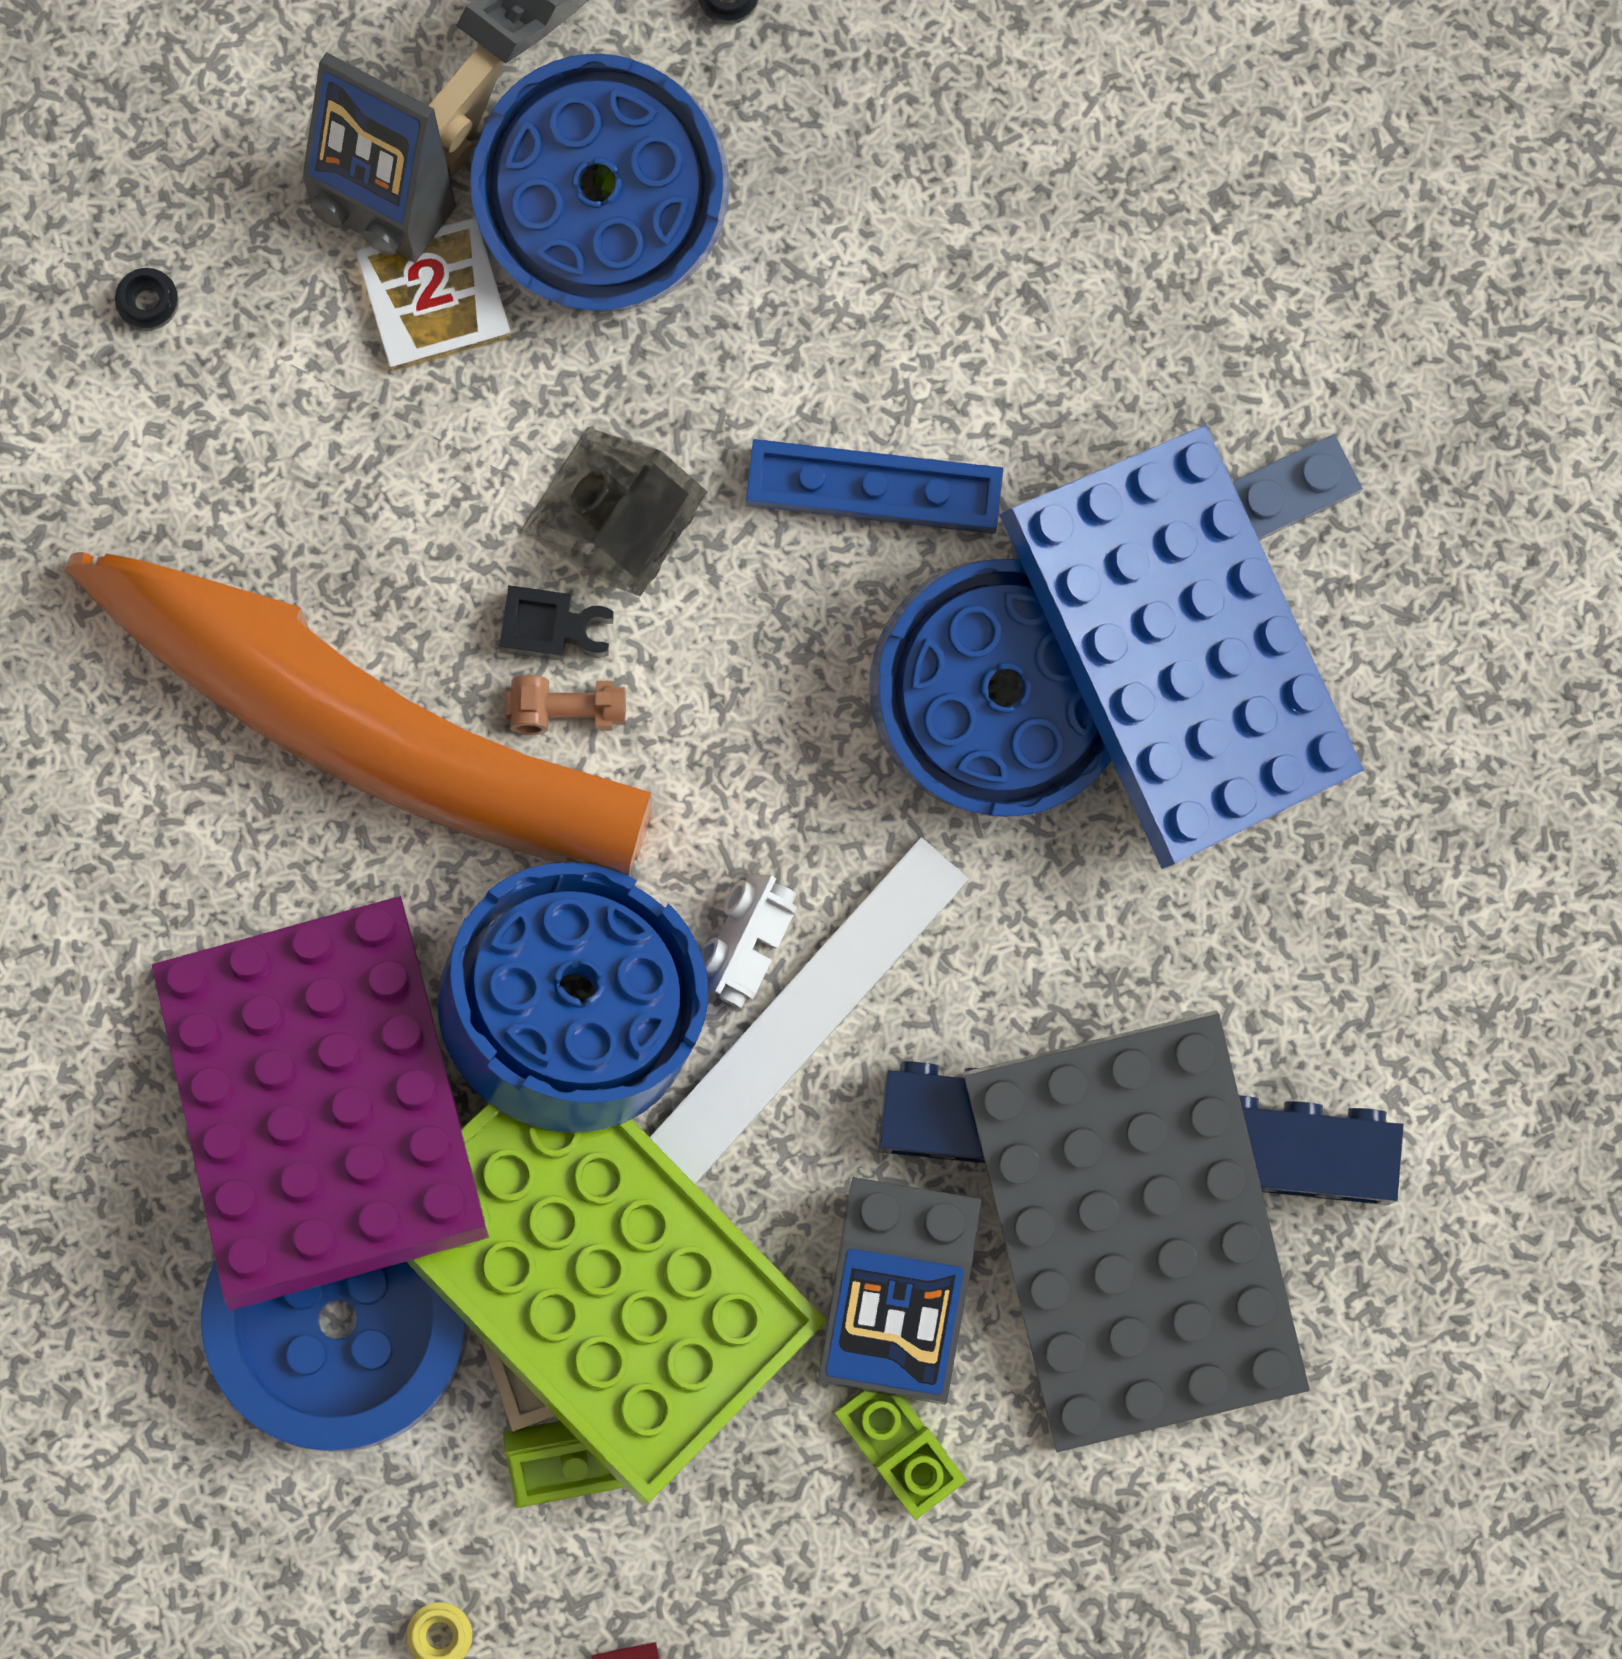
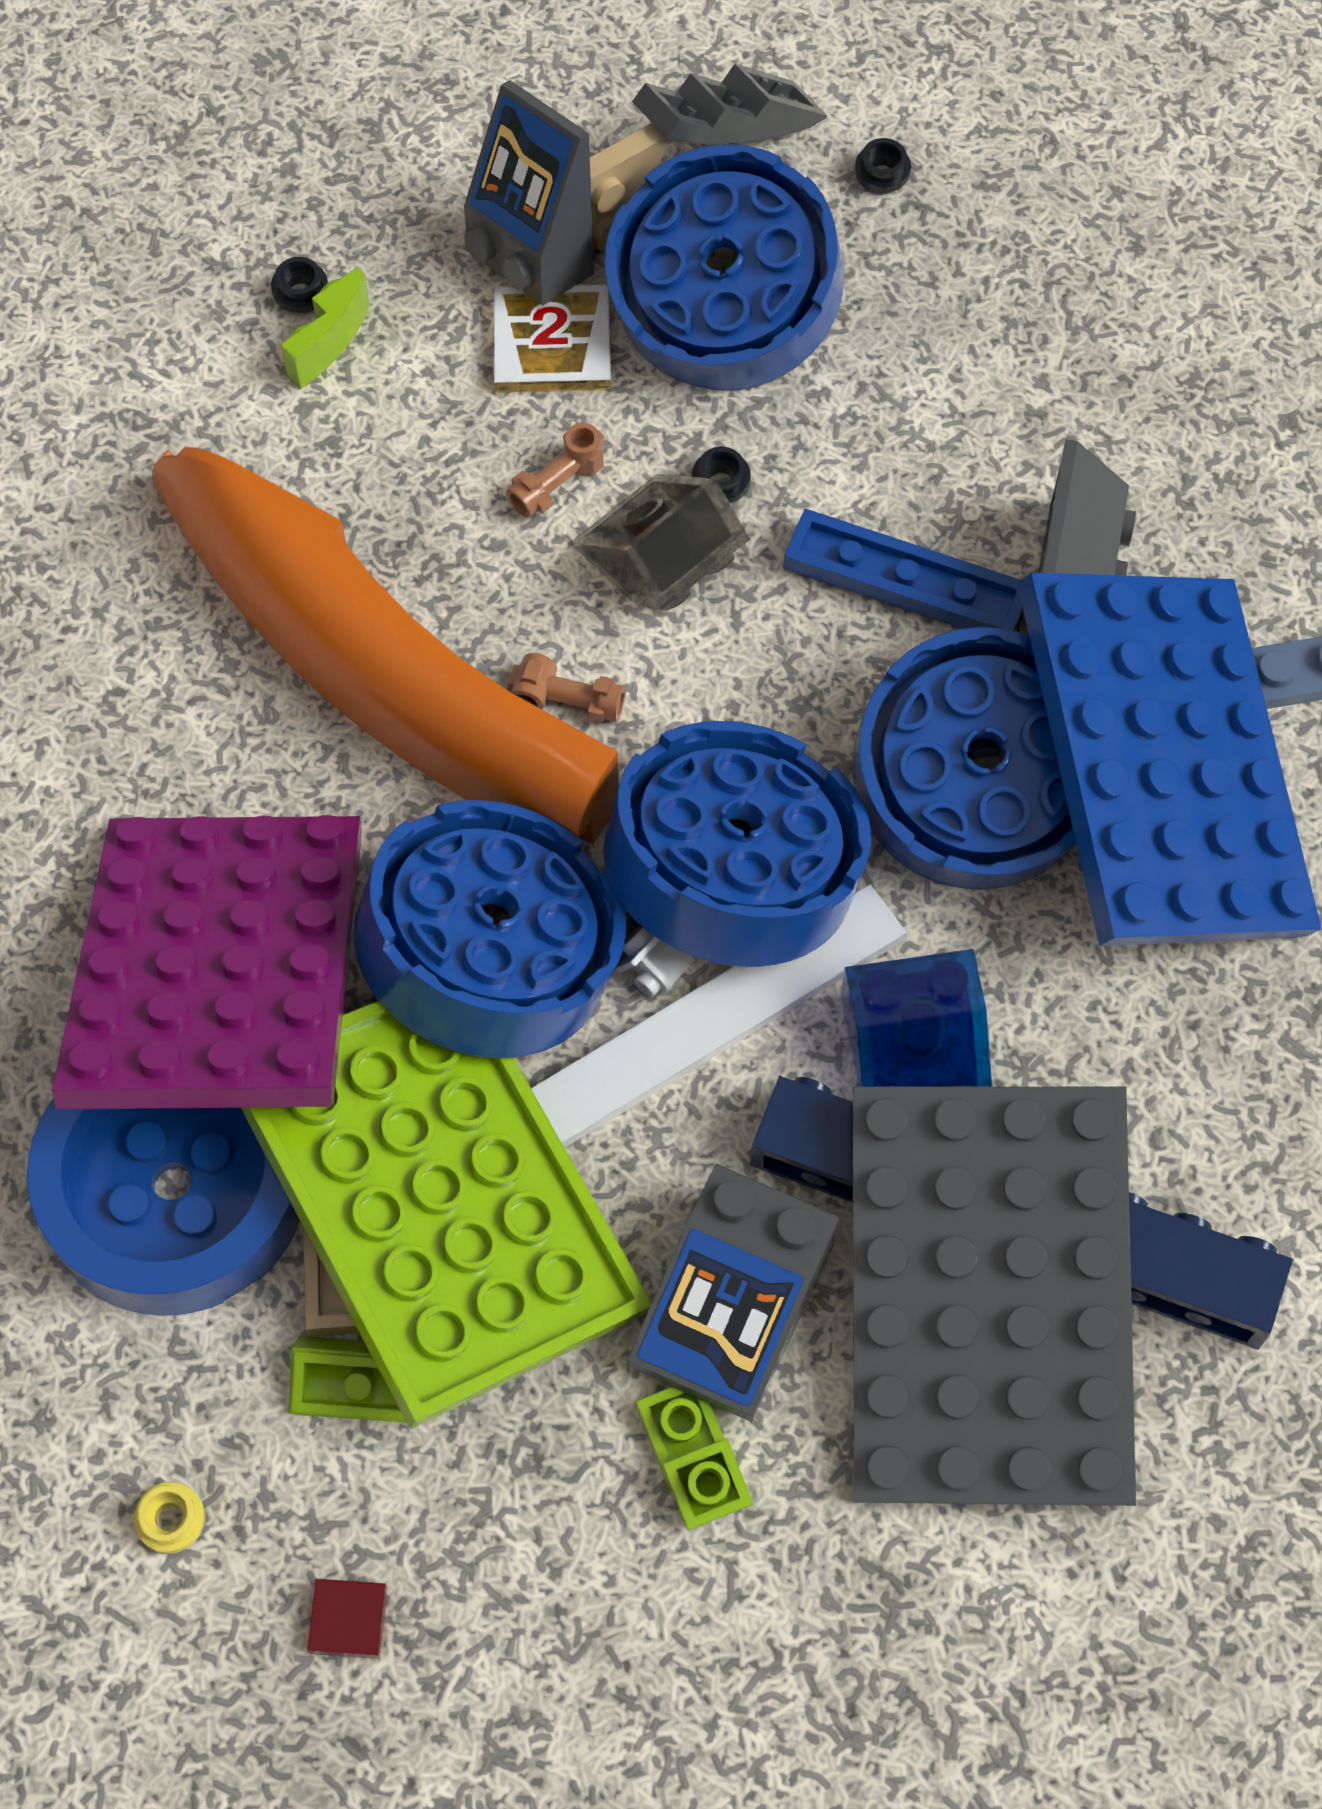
camera: 25 degrees right, 15 degrees down
black plate [499,585,614,661] -> none
none -> lime slope [280,267,370,389]
none -> nougat bar [506,423,605,518]
none -> blue brick [604,721,871,967]
none -> black plate [692,446,751,505]
none -> clear blue slope [840,949,992,1087]
none -> dark grey slope [1027,439,1136,640]

